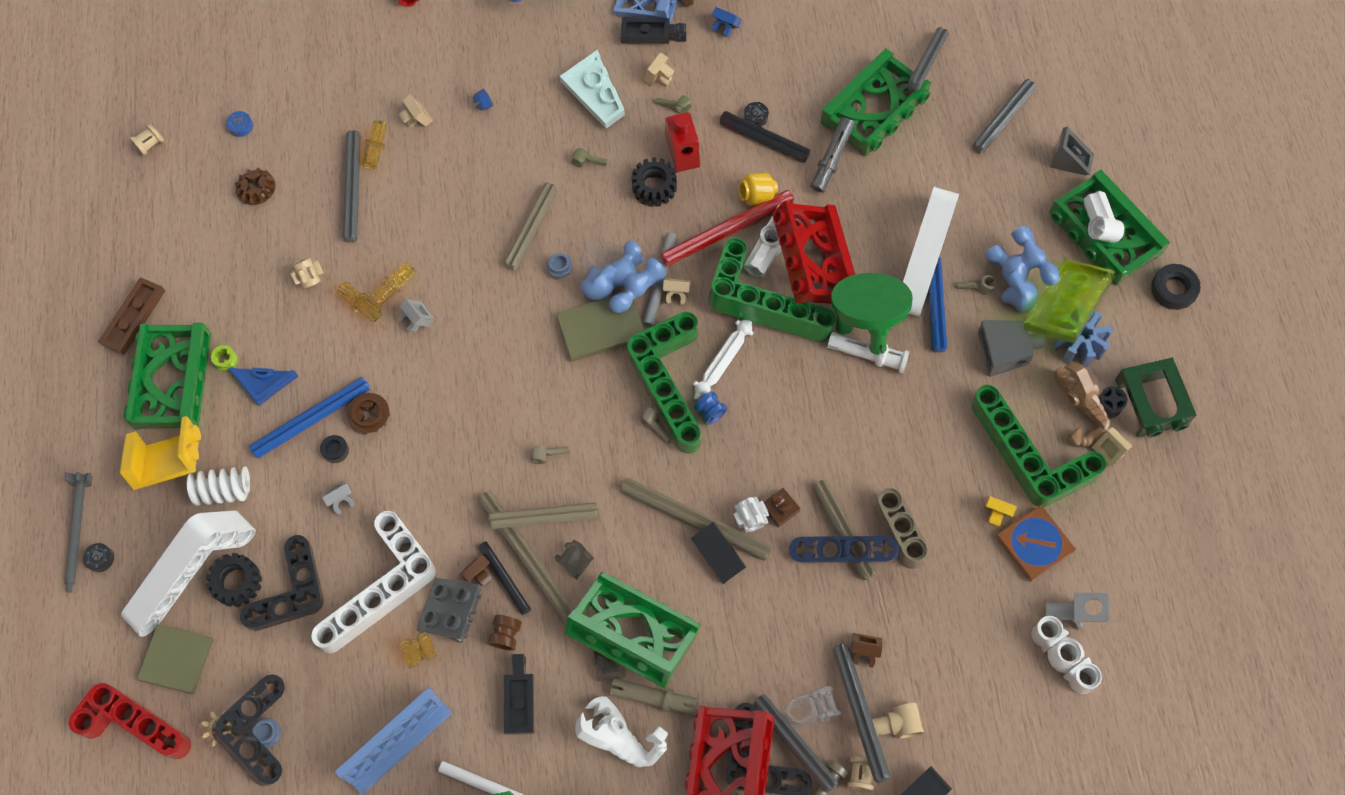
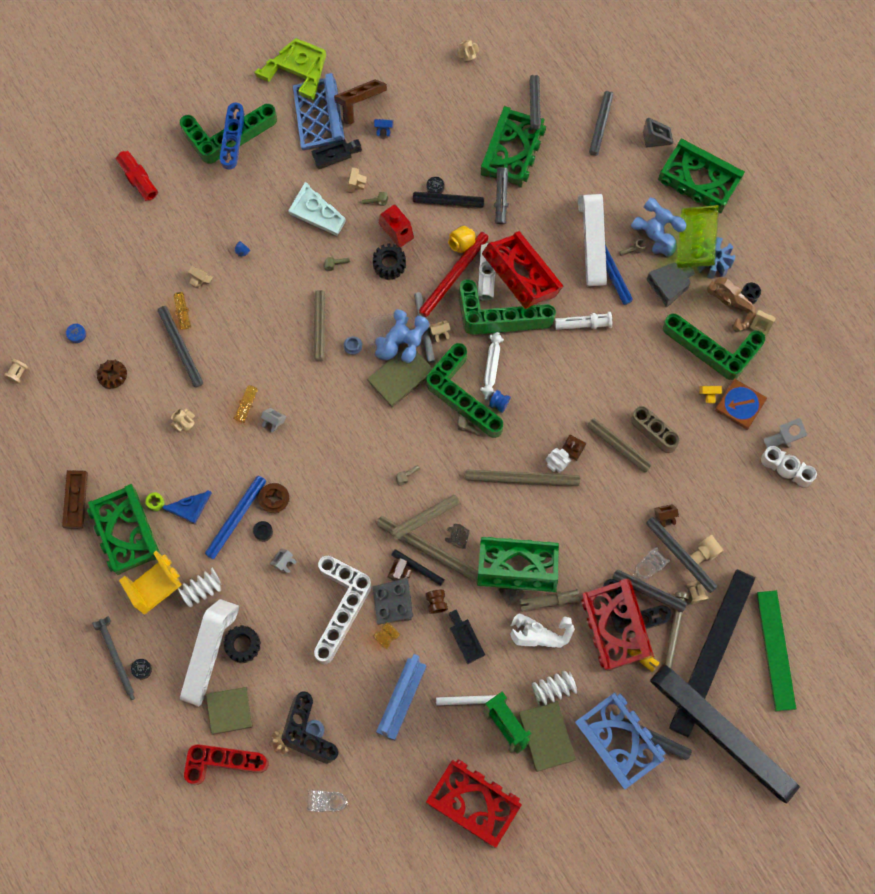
camera: 25 degrees left, 5 degrees up
black beam [240,535,324,631] -> none
clear yellow axle [337,282,382,322] -> none
black tile [691,522,747,584] -> none
dark blue beam [789,536,900,563] -> none
green piece [831,273,913,355] -> none
white piece [1083,191,1124,243] -> none
dark green panel [1115,357,1197,438] -> none
black tyre [1151,263,1201,310] -> none

